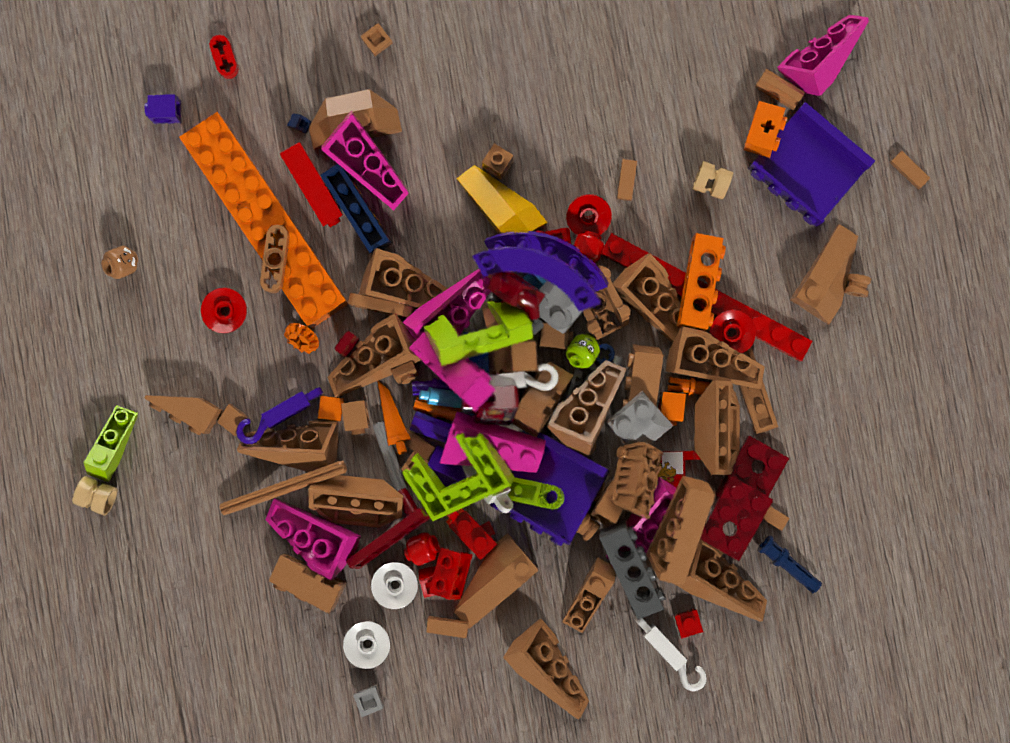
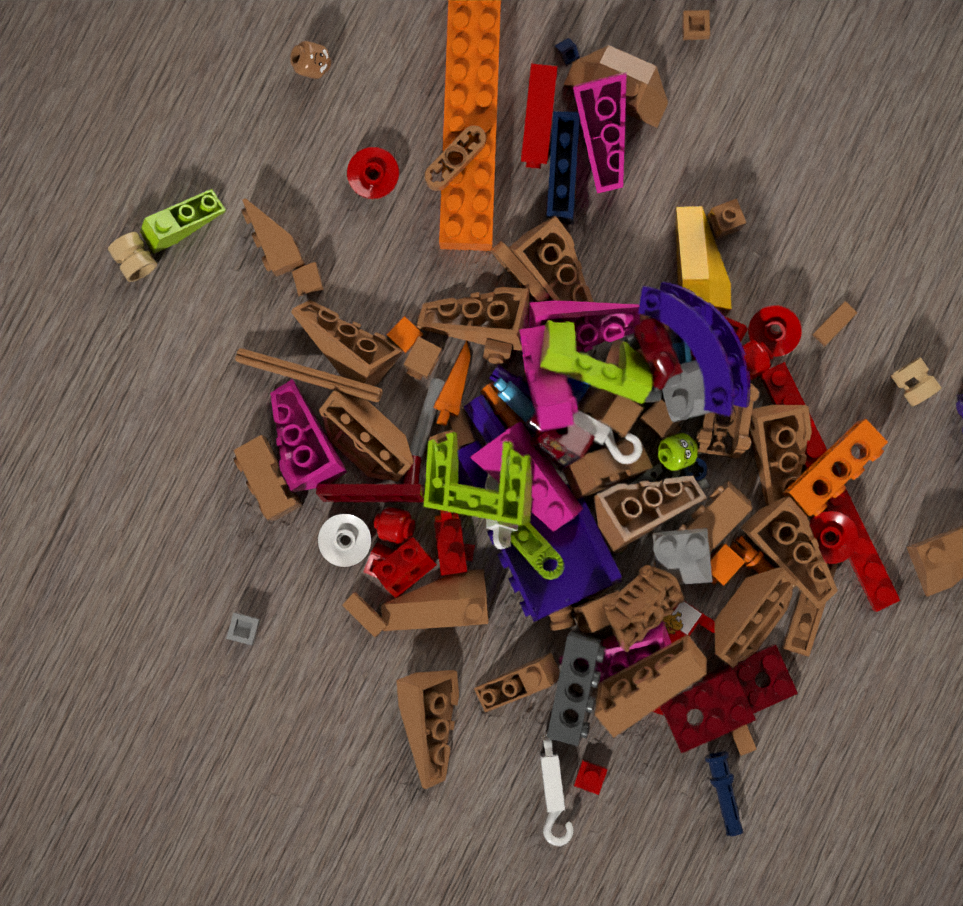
camera: 40 degrees right, 0 degrees up
dark purple piece [236,387,323,444] -> none
orange gear [284,323,319,354] -> none
dark red tile [334,331,360,357] -> none
white dish [343,621,390,669] -> none
medium nougat wedge [673,540,767,622] -> none

